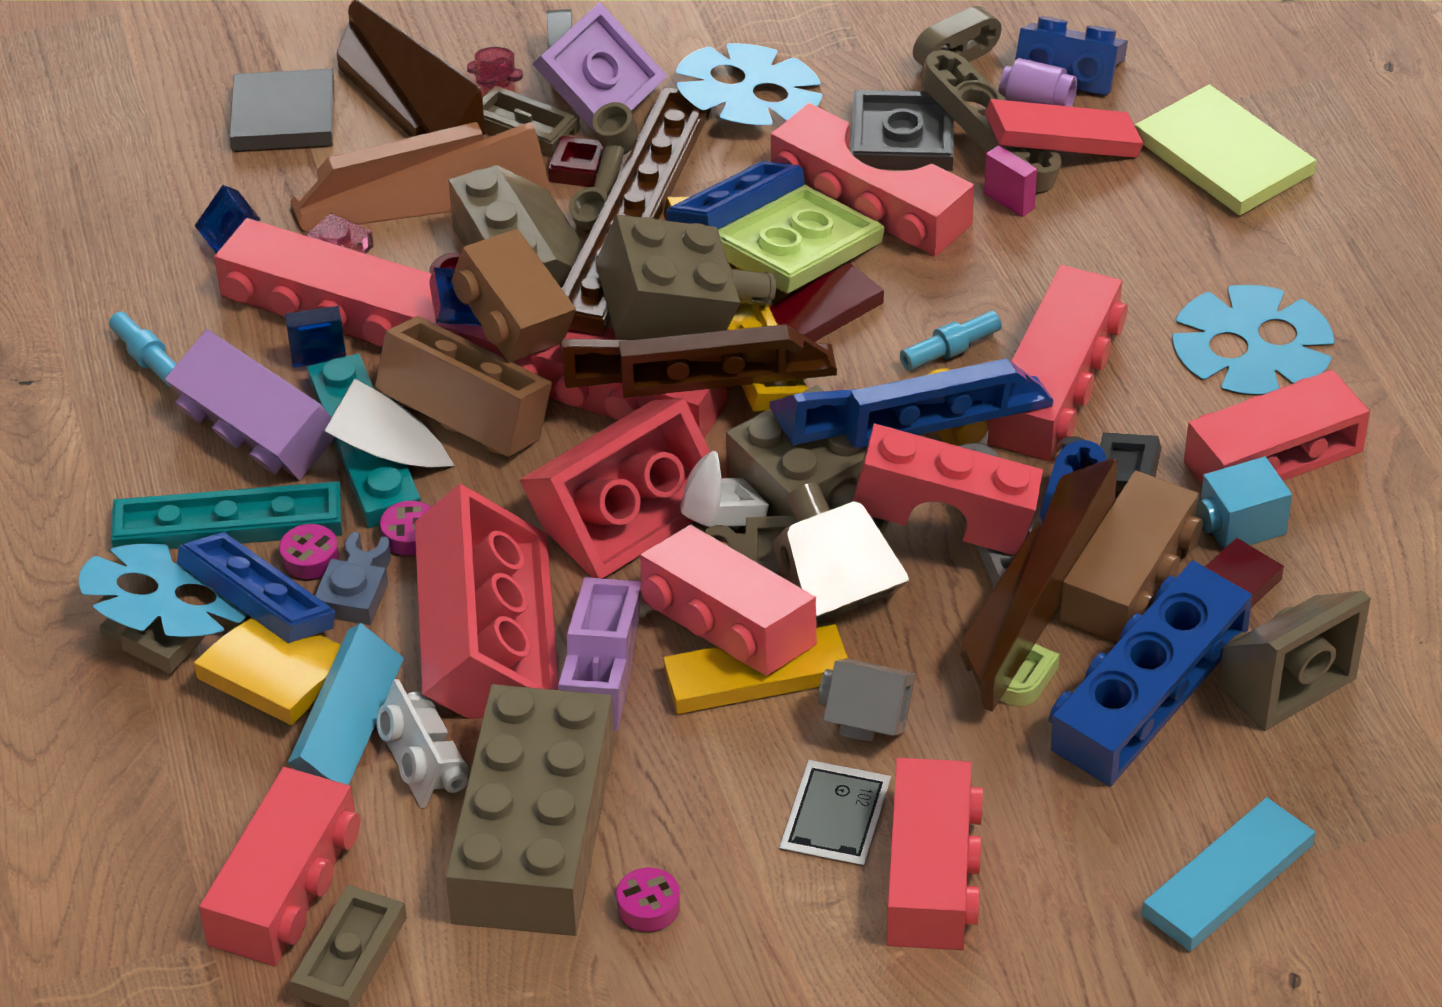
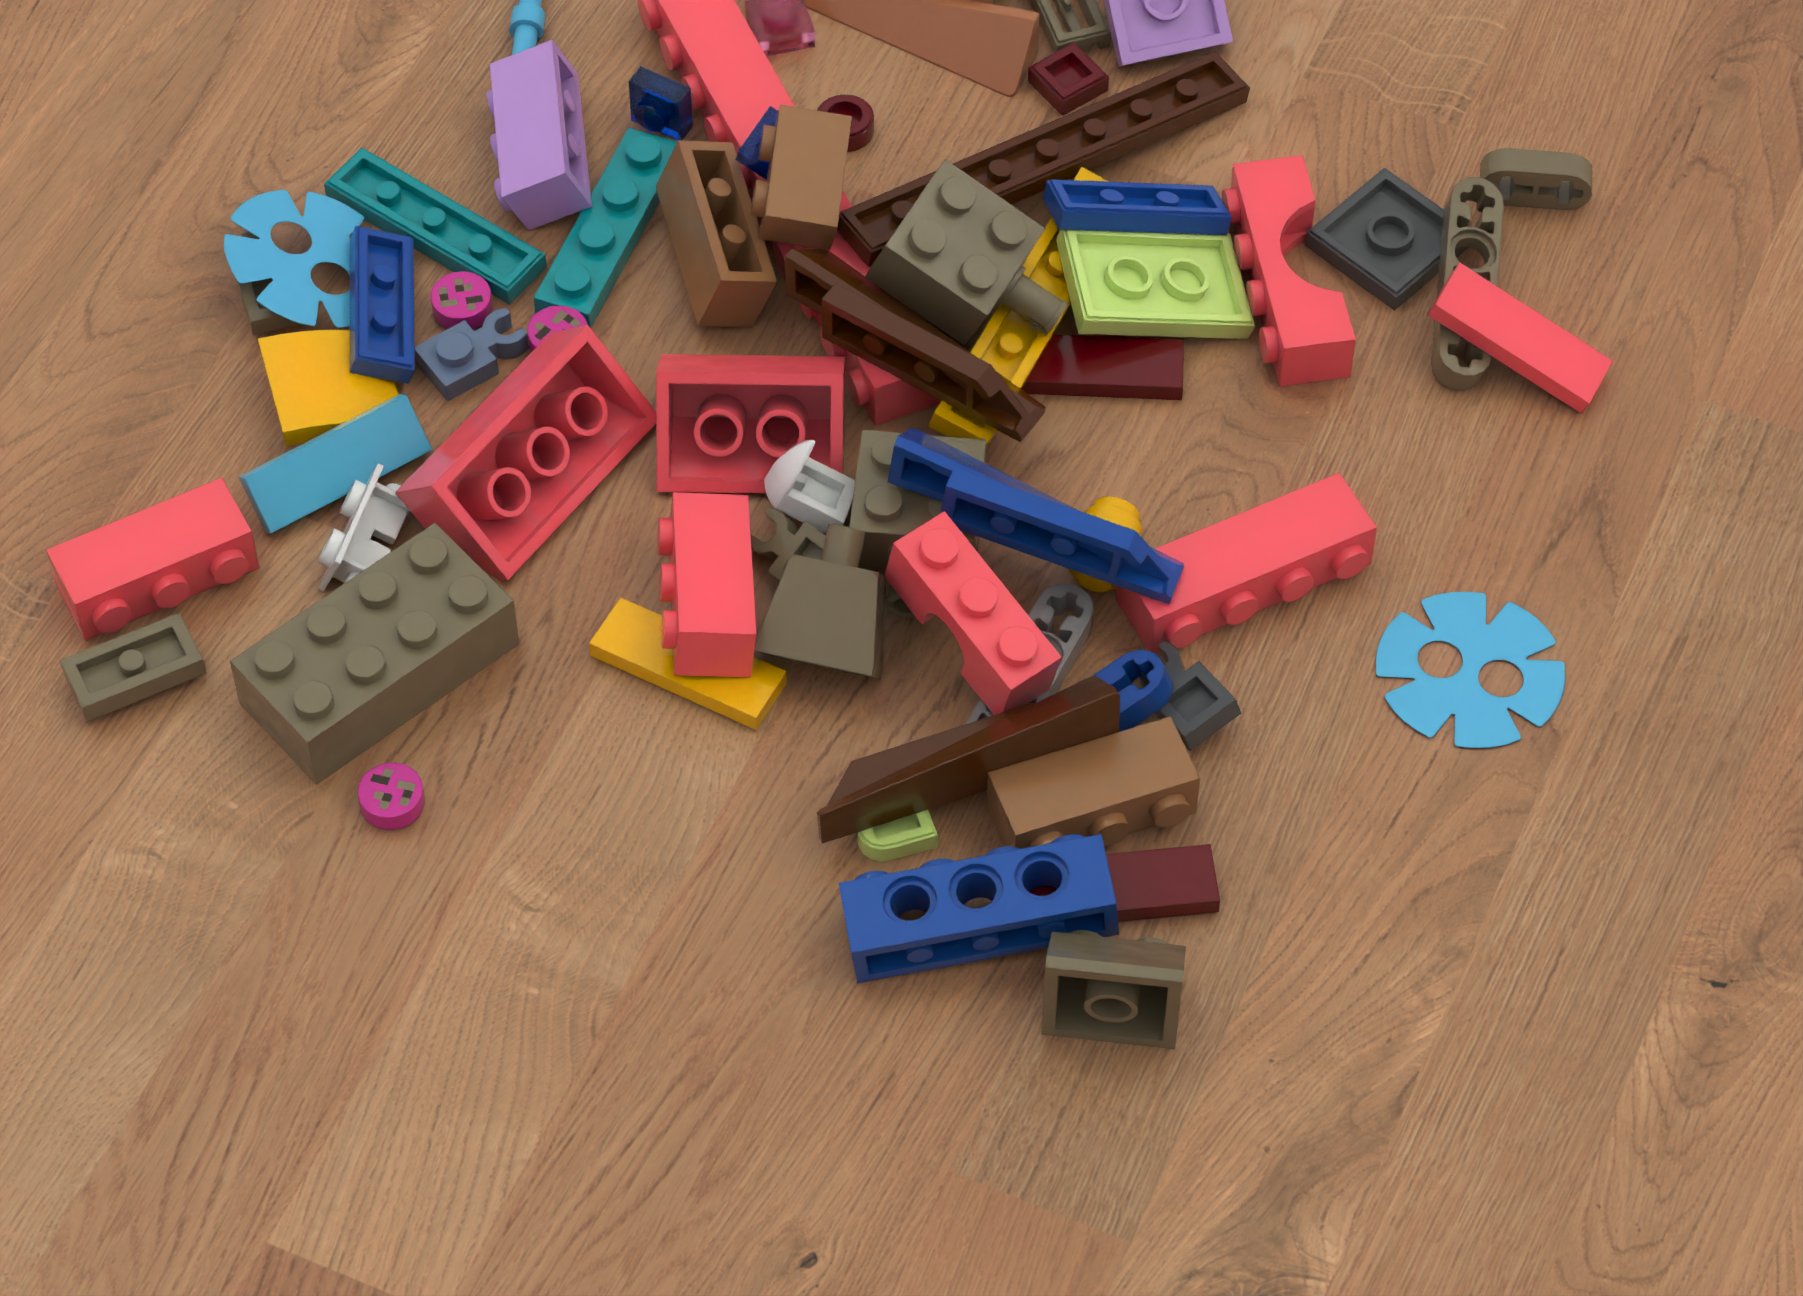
camera: 40 degrees right, 10 degrees up
white sticker [325,379,455,467] -> none
dark tan slope [448,165,584,288] -> none
lavender slope [558,577,642,731] -> none
dark tan bar [569,102,638,231] -> none
piece [676,43,823,125] -> none
sticker [779,760,891,865] -> none
light grey brick [818,658,916,741] -> none
coral brick [887,758,983,950] -> none
medium azure bar [900,310,1002,371] -> none
dark pink tile [984,145,1037,217] -> none
lavender brick [999,58,1077,107] -> none
blue bracket [1015,16,1128,95] -> none
yellowish green tile [1135,84,1316,216] -> none
medium azure tile [1142,797,1315,952] -> none
coral brick [1184,369,1370,484] -> none
medium azure brick [1197,456,1292,550] -> none

